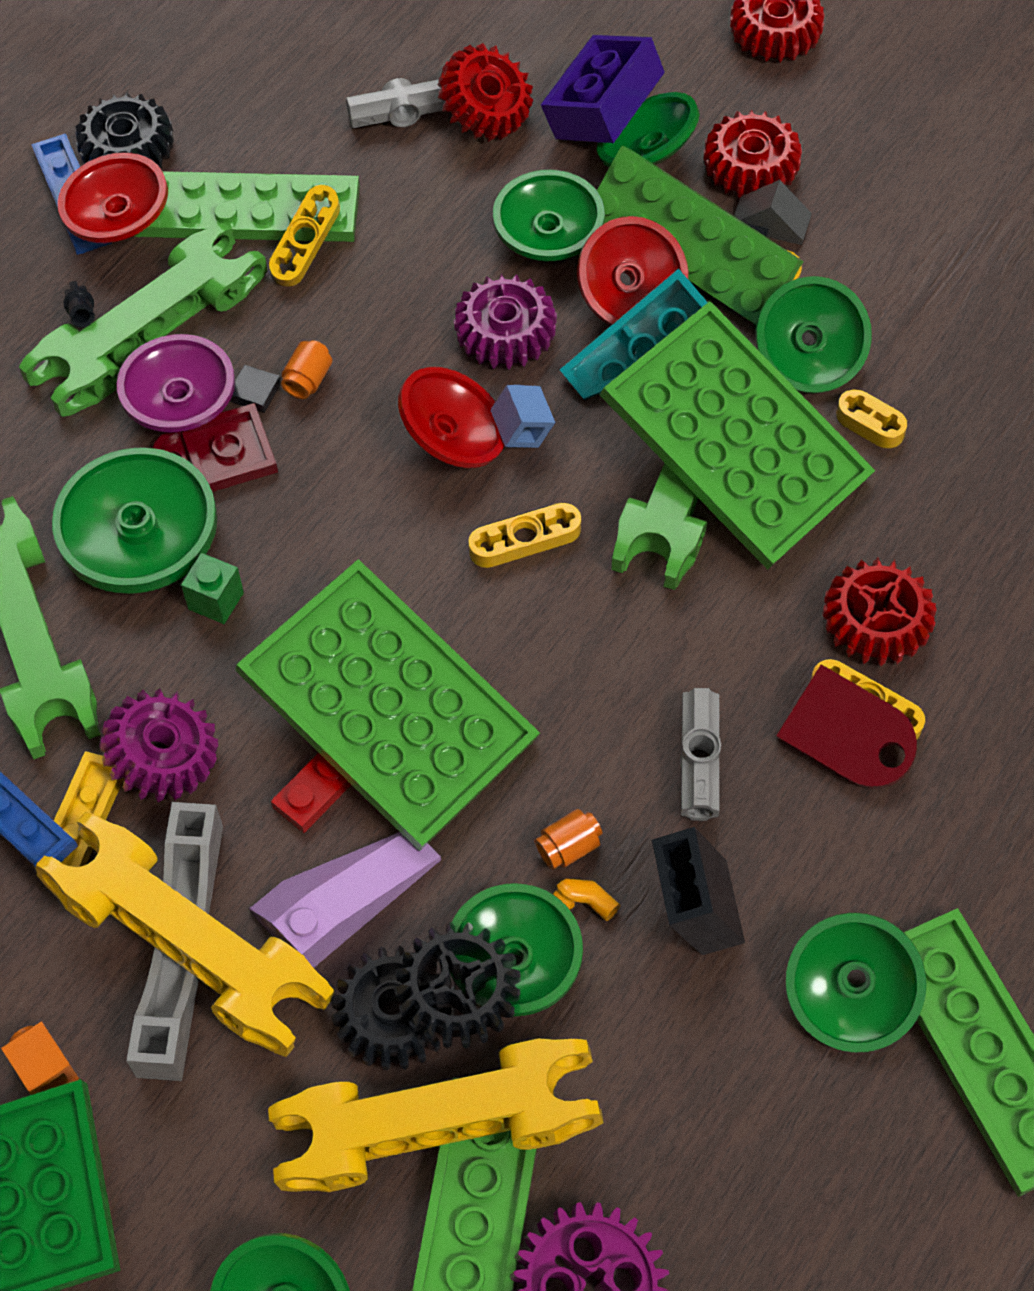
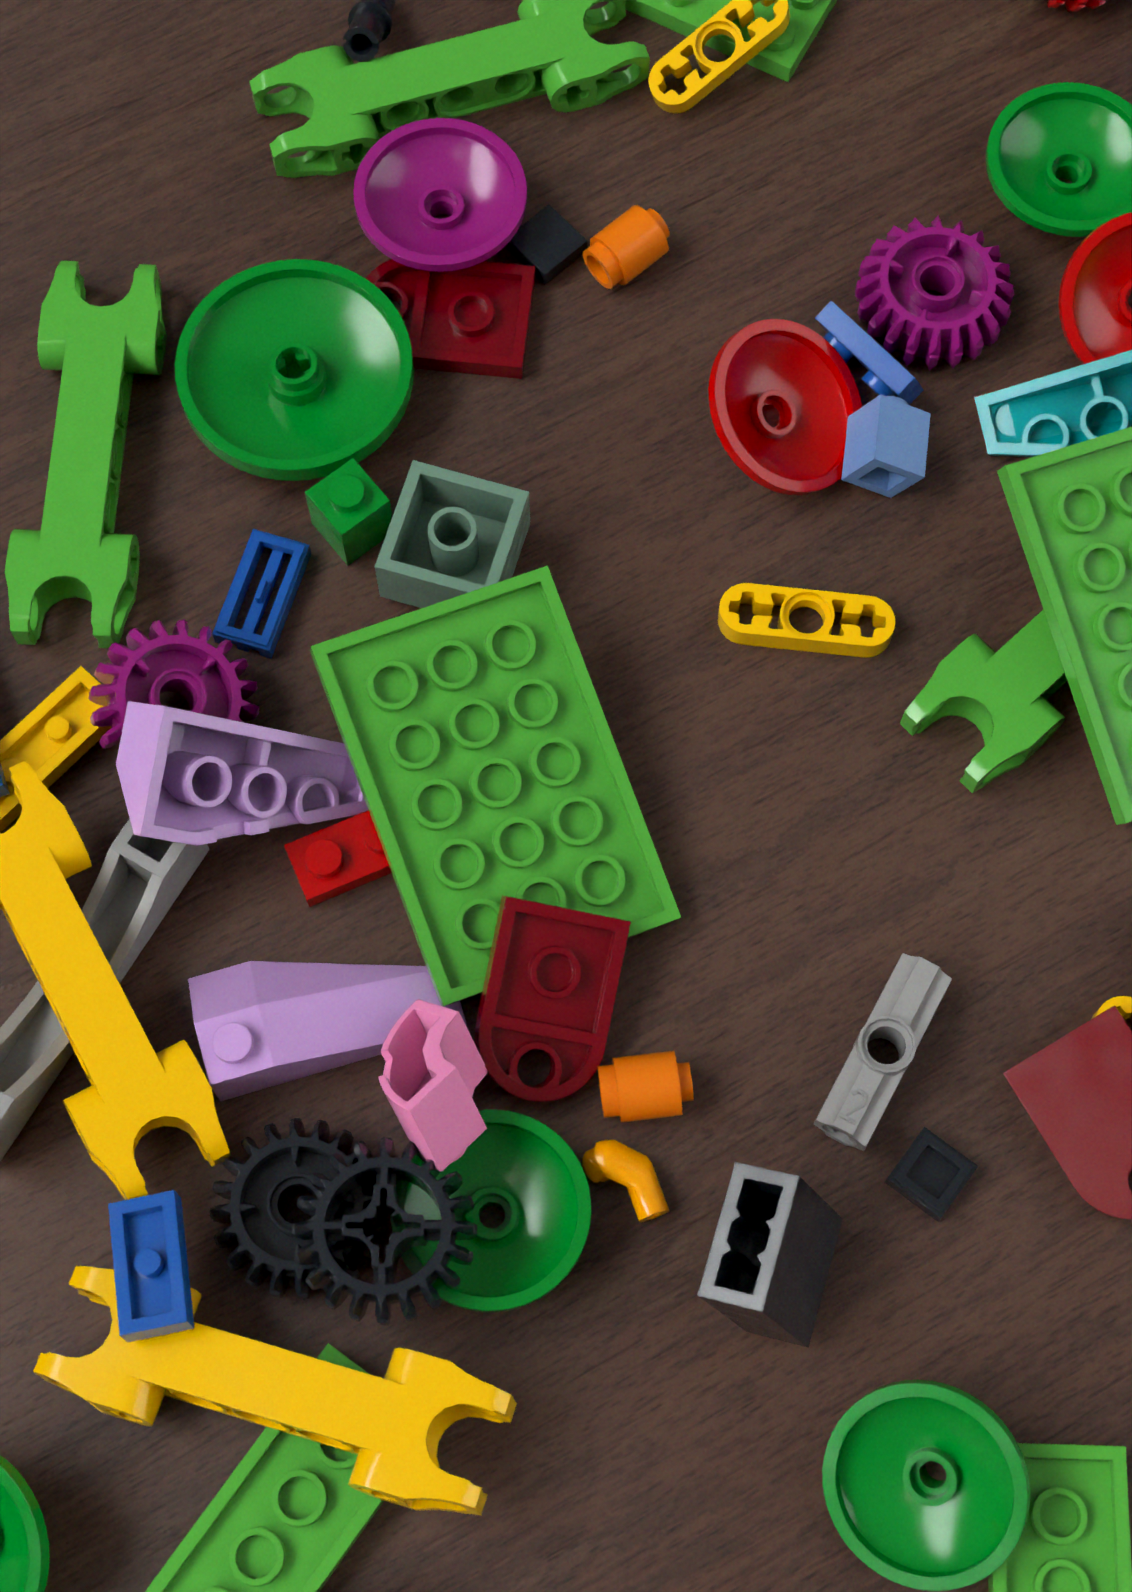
camera: 25 degrees right, 10 degrees up
none -> blue plate [108,1190,195,1342]
none -> lavender wedge [116,701,368,846]
none -> blue tile [212,529,312,659]
none -> sand green brick [375,460,530,608]
none -> bright pink brick [378,999,488,1172]
none -> dark red tile [475,895,631,1101]
none -> plate [815,301,924,405]
none -> black tile [885,1127,978,1222]

